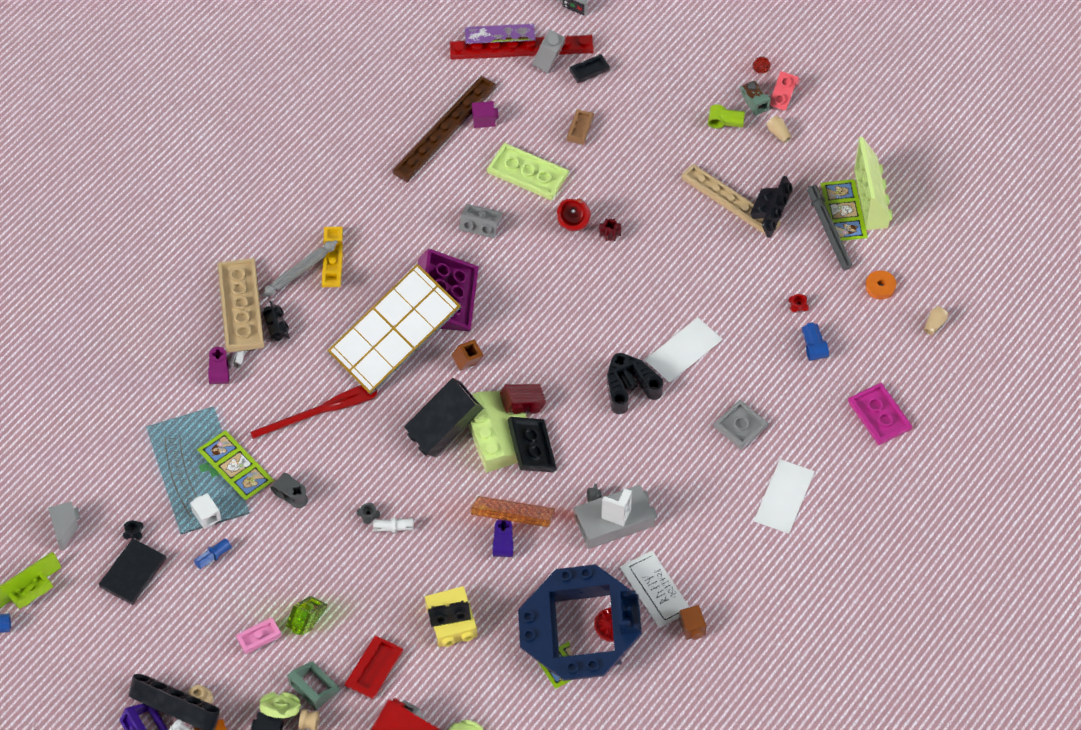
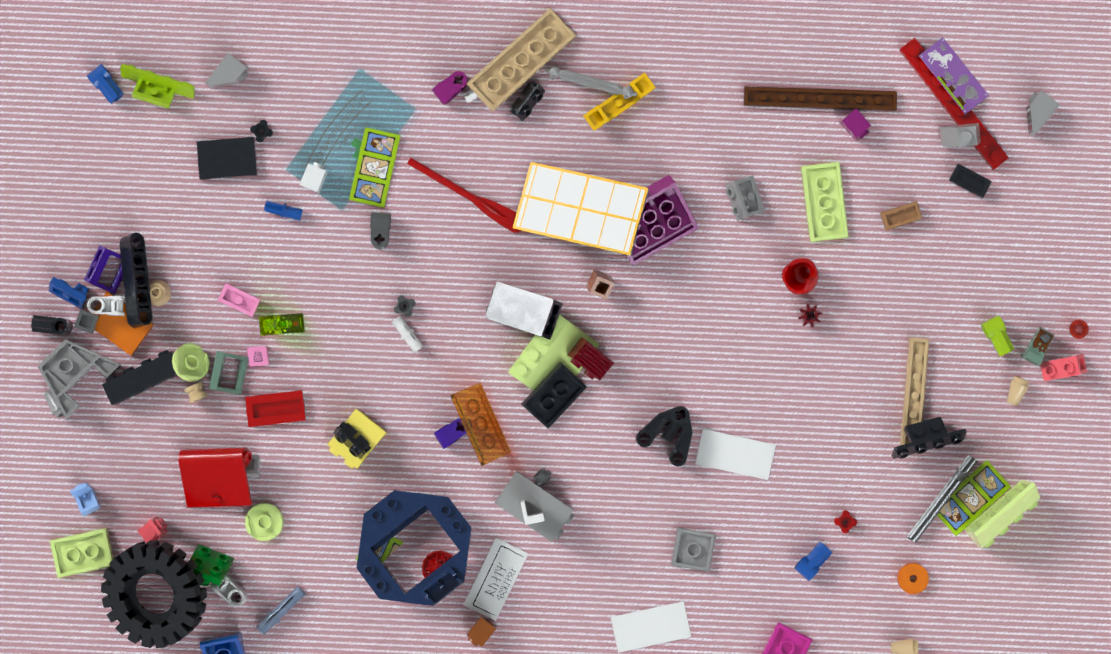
camera: 55 degrees right, 30 degrees up
none -> bright pink slope [247,346,269,367]

